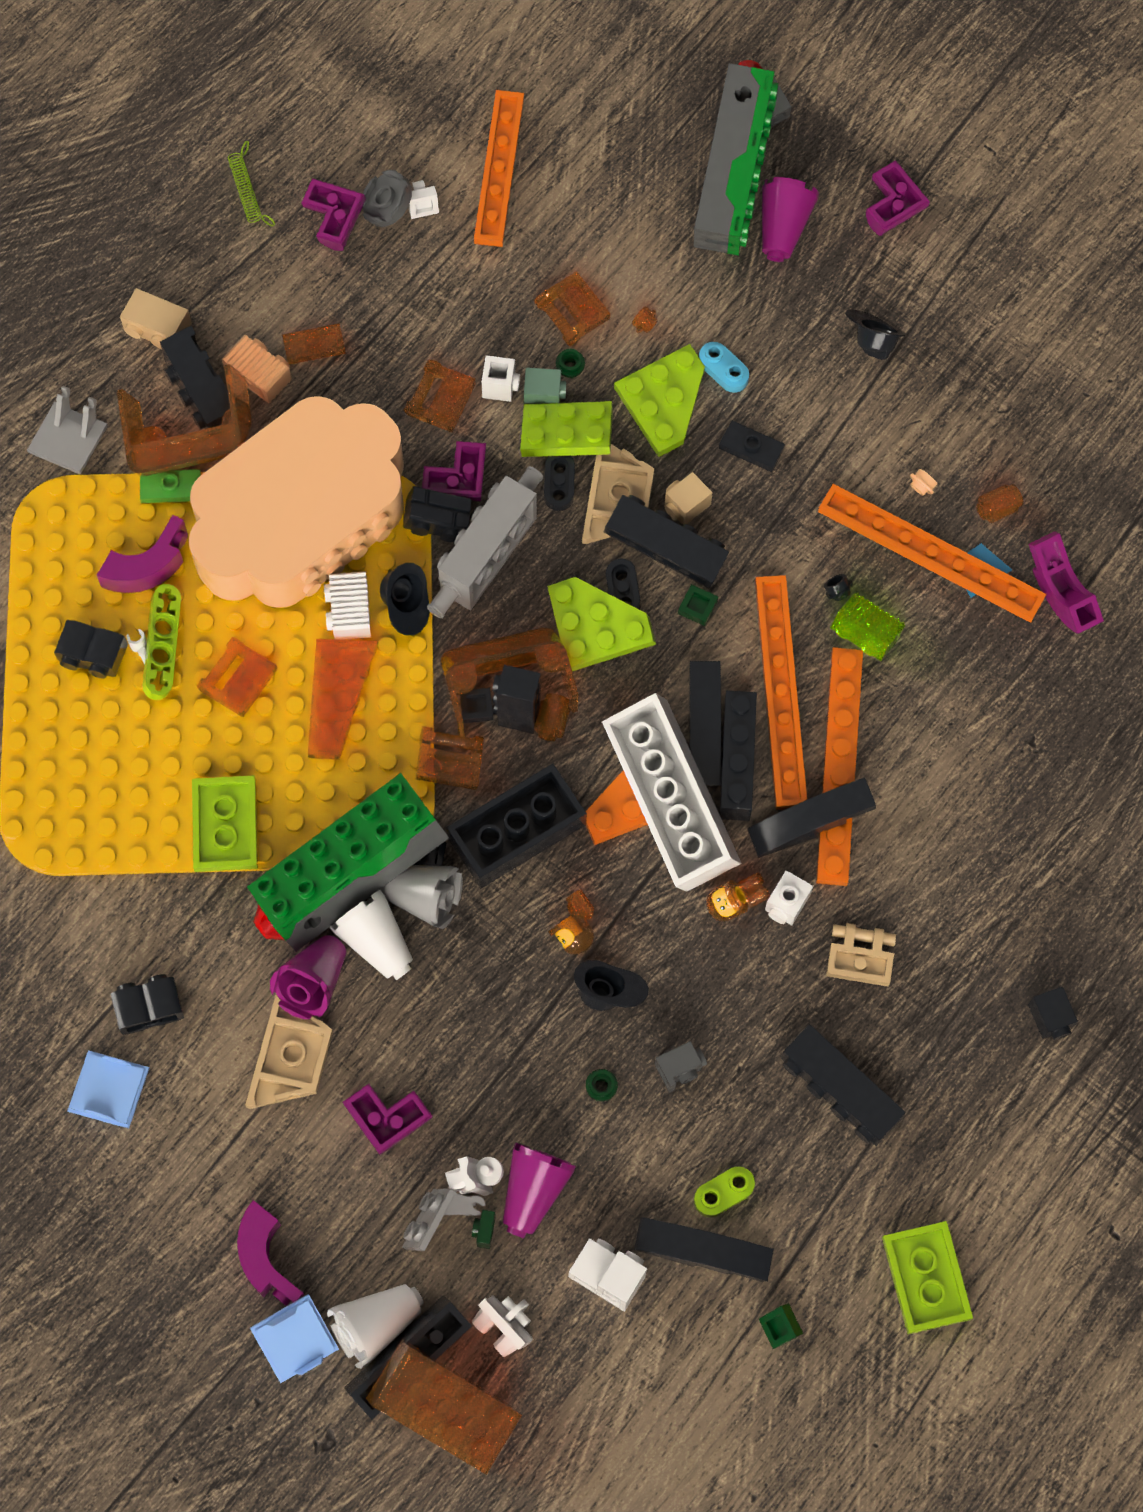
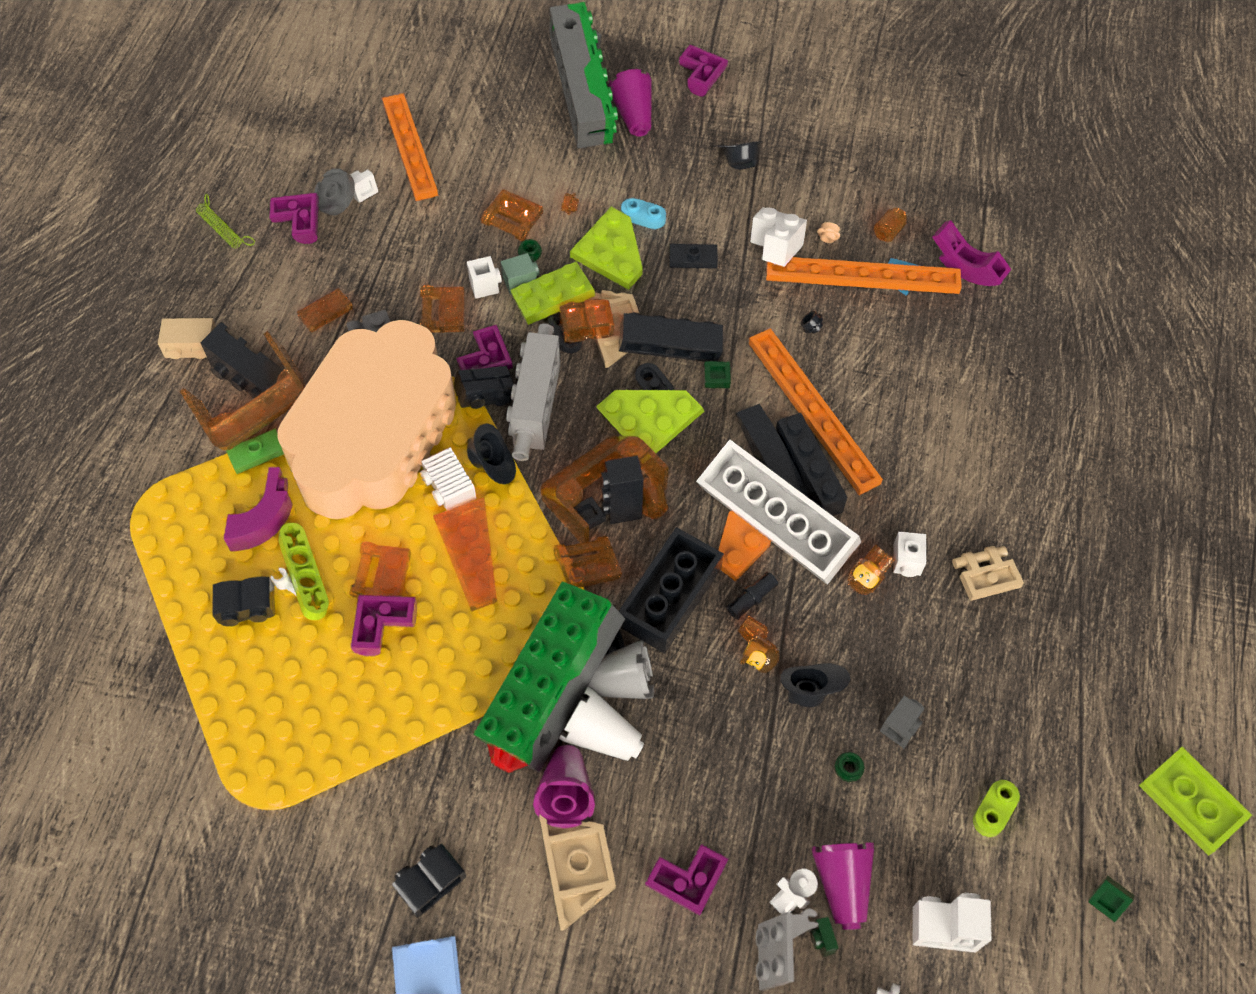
camera: 25 degrees left, 10 degrees down
light grey plate [27,386,108,475] -> none
lime plate [192,775,258,872] -> none
light nougat brick [222,335,292,404] -> none
black slope [634,1217,774,1282] -> none
tan brick [664,472,713,524] -> none
black slope [747,777,876,858] -> none
black brick [781,1024,906,1146] -> none
orange plate [816,647,863,886] -> none
clear neon green brick [830,593,905,661] -> none
black brick [1028,986,1078,1040] -> none
none -> flat silver plate [346,310,390,332]
none -> magenta brick [351,595,417,656]
none -> clear orange brick [560,299,614,342]
none -> black pin [726,571,778,620]
none -> white brick [750,207,807,267]

